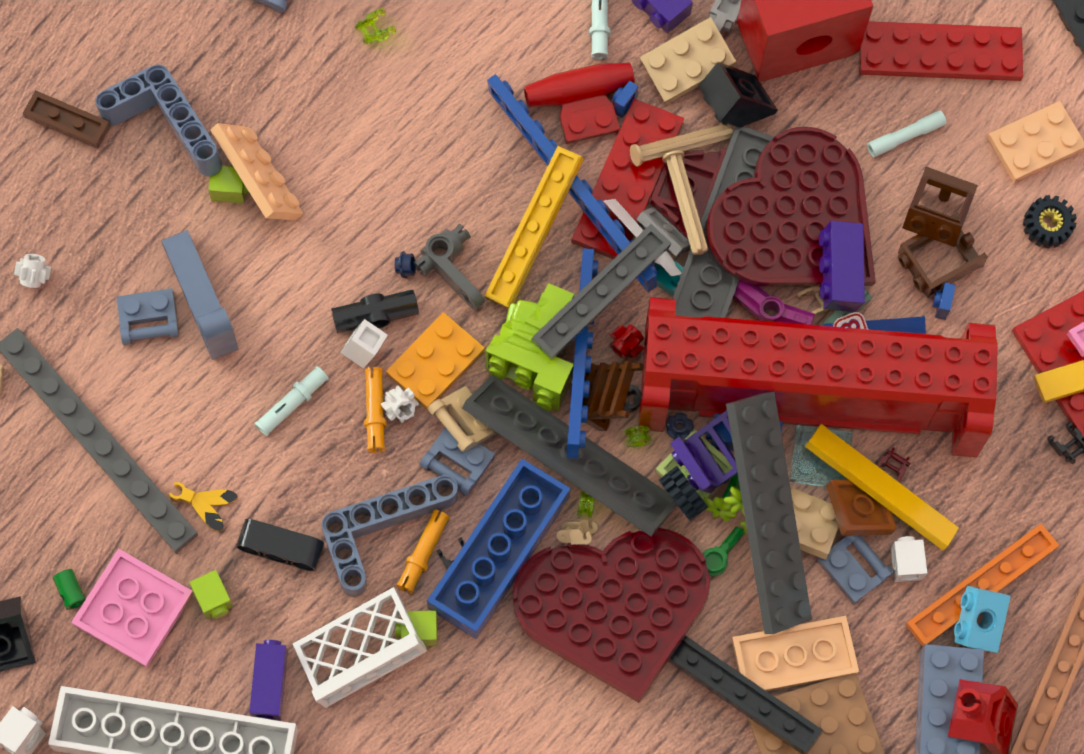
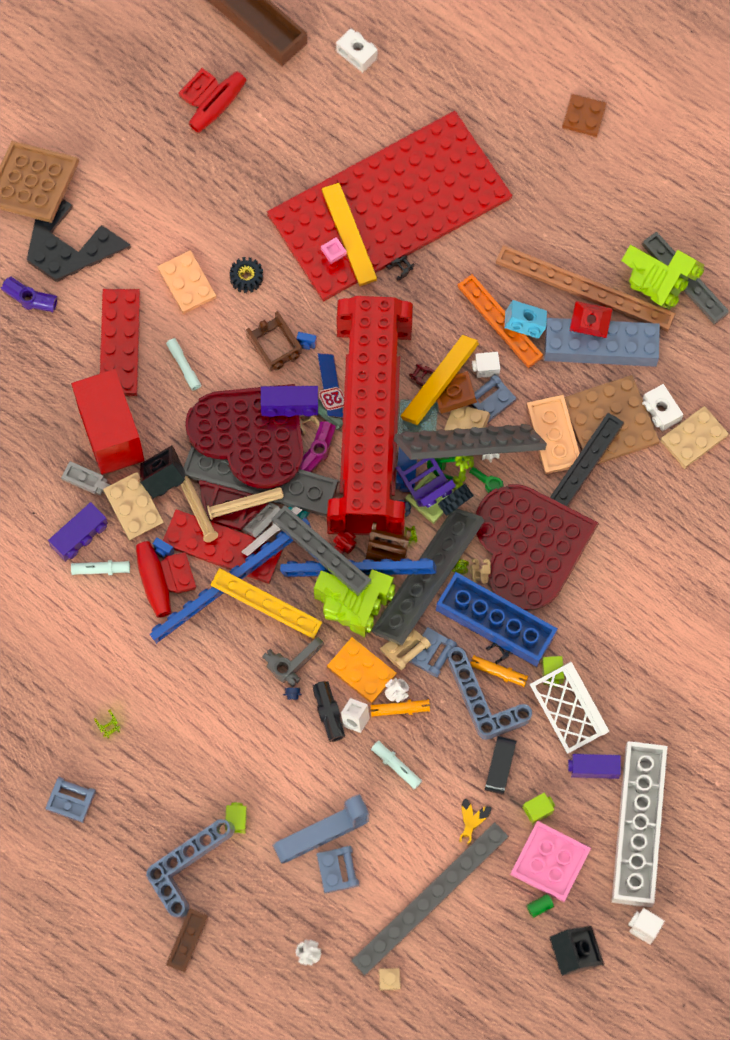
camera: 90 degrees left, 0 degrees up
light nougat plate [210,123,304,221] -> none
reddish brown window [902,167,978,247] -> none

